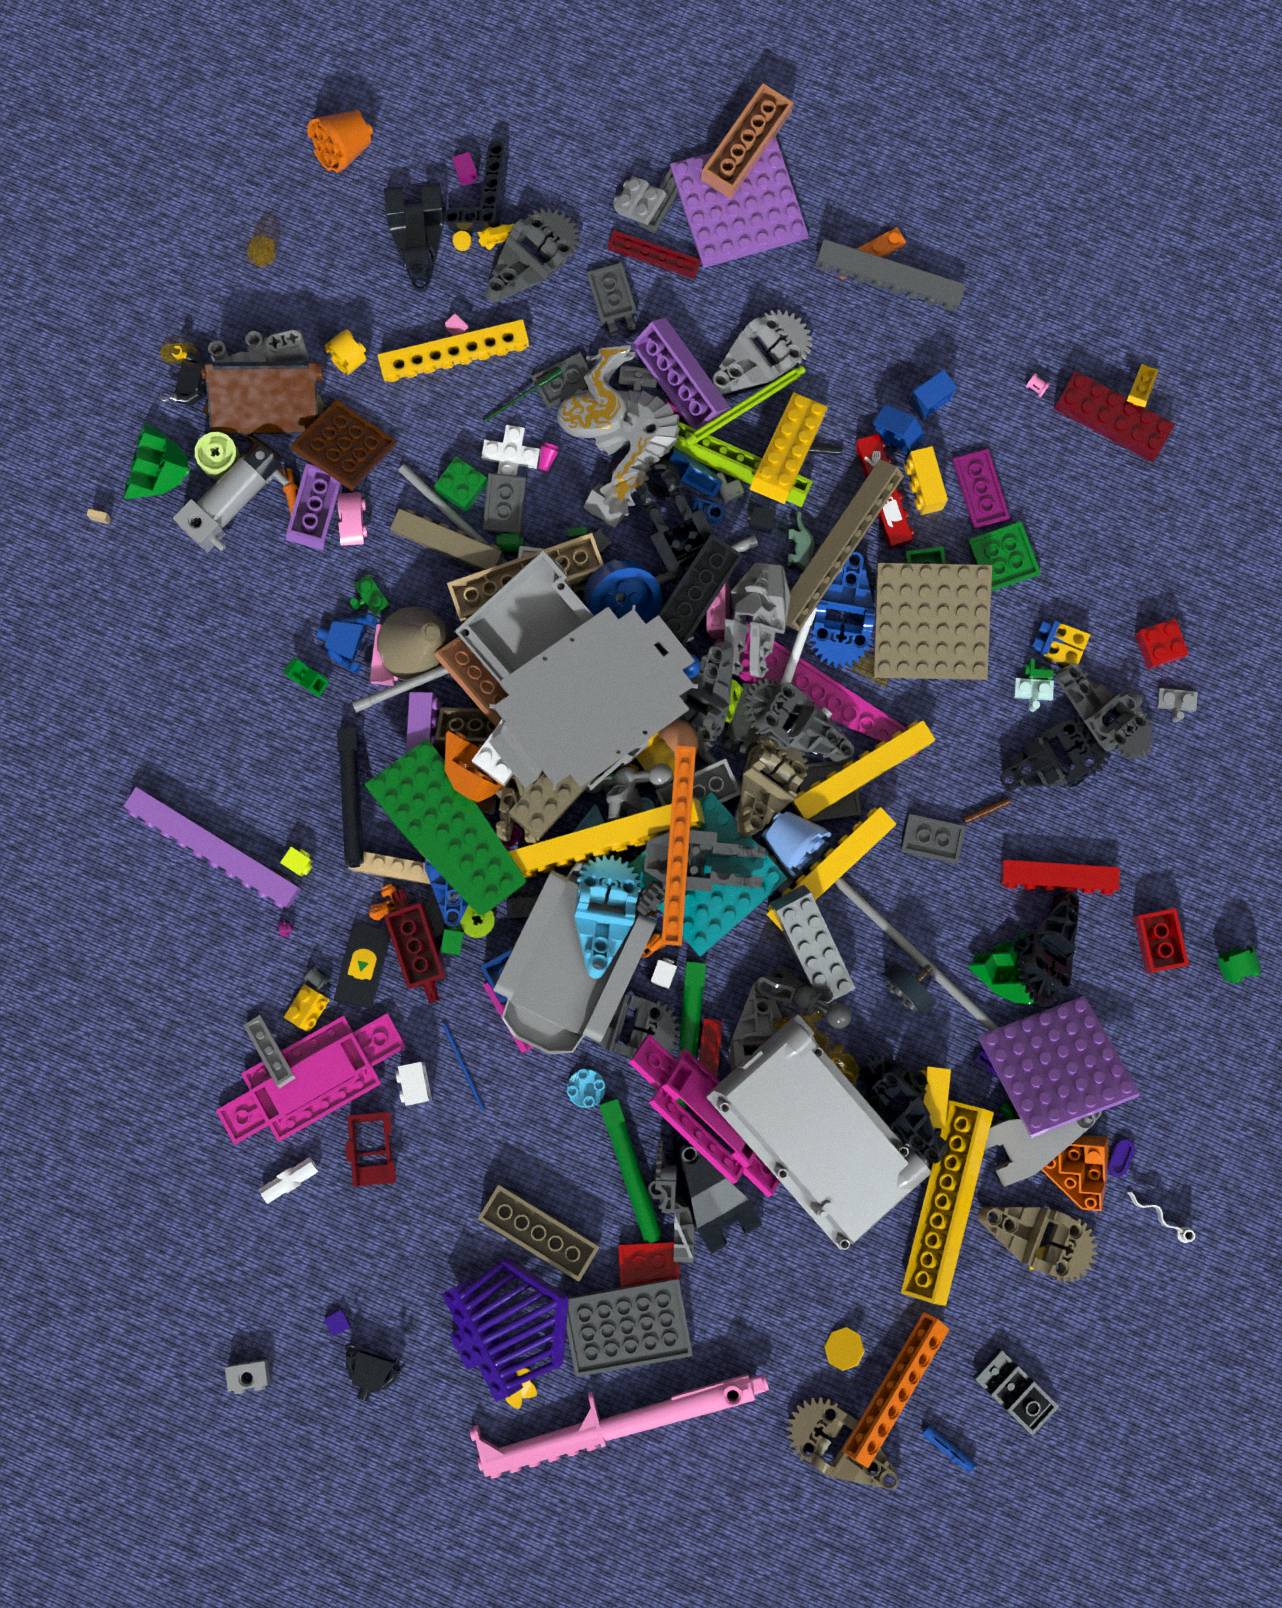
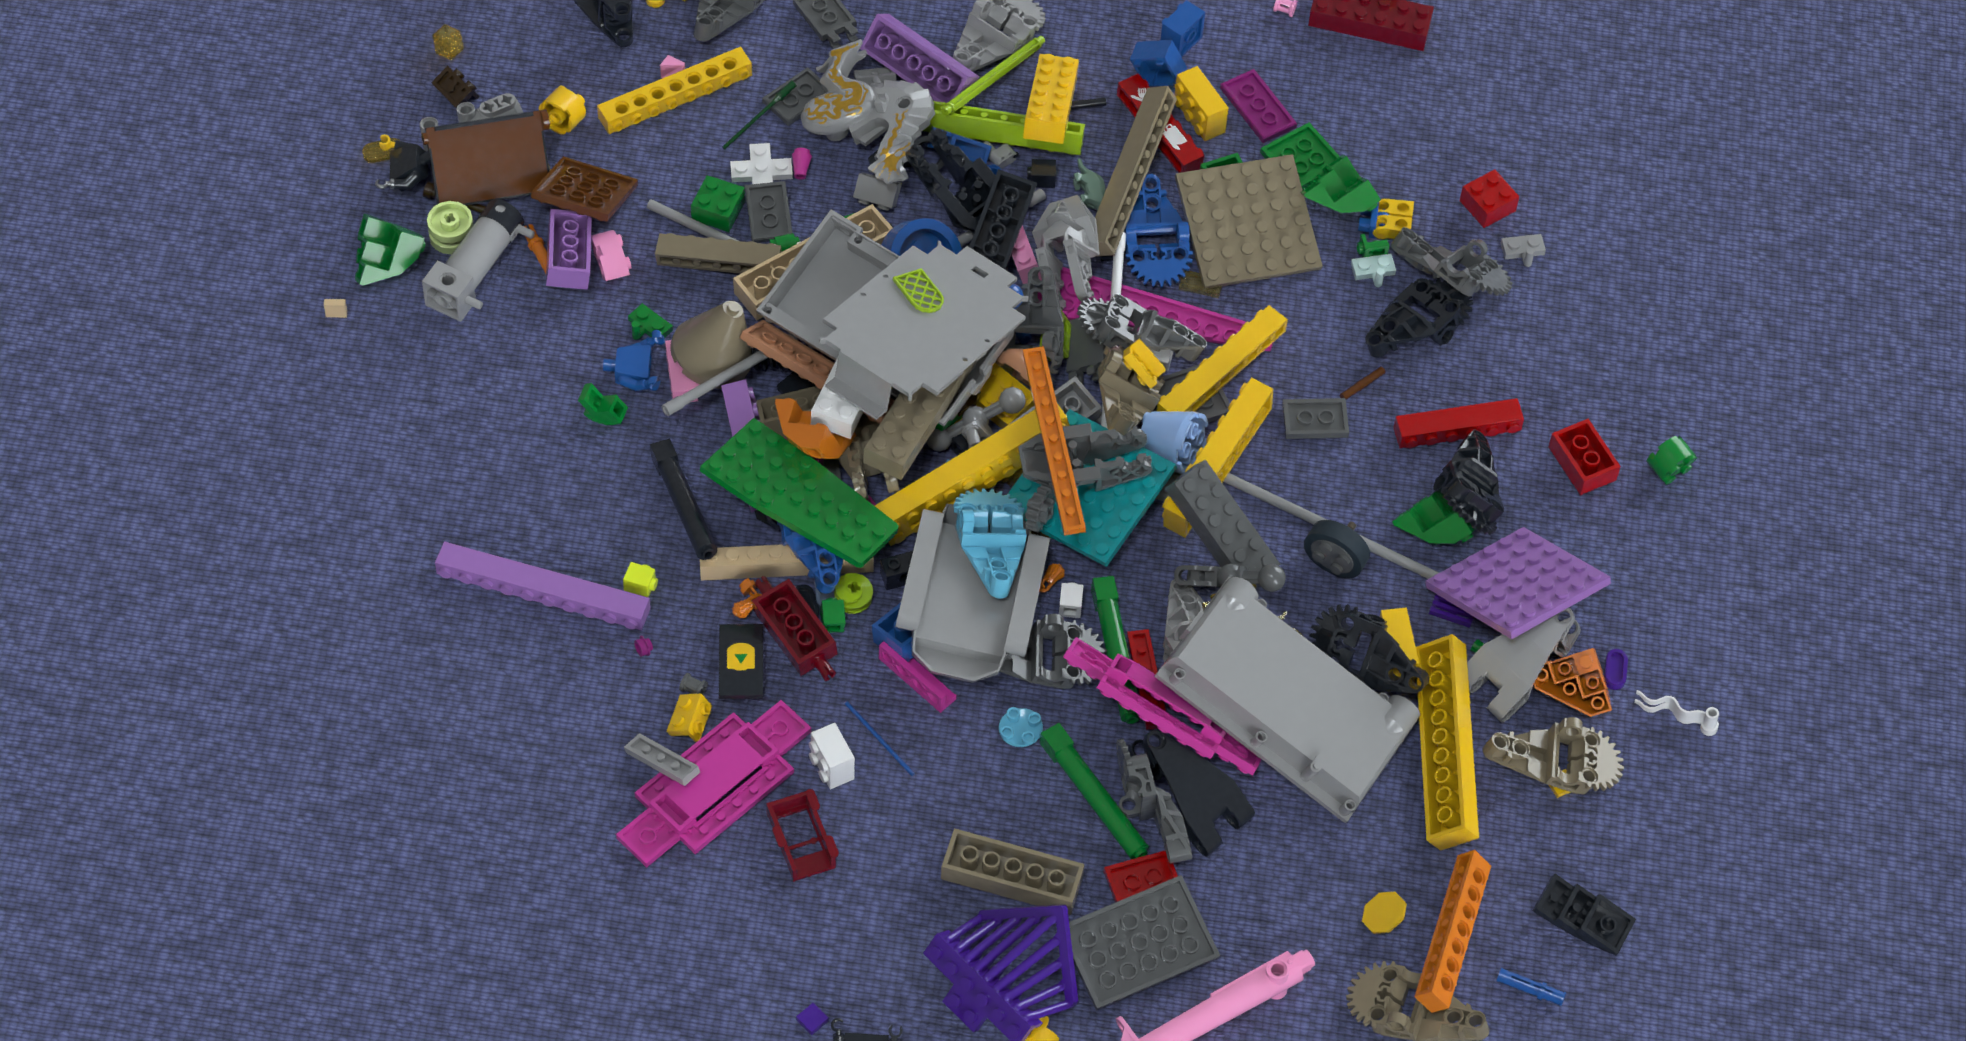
camera: 15 degrees left, 25 degrees down
white piece [259,1157,318,1204] -> none
none -> dark brown bracket [431,65,479,108]
none -> lime window [892,268,944,313]
none -> yellow bracket [1123,339,1166,389]
none -> green brick [1300,154,1381,213]

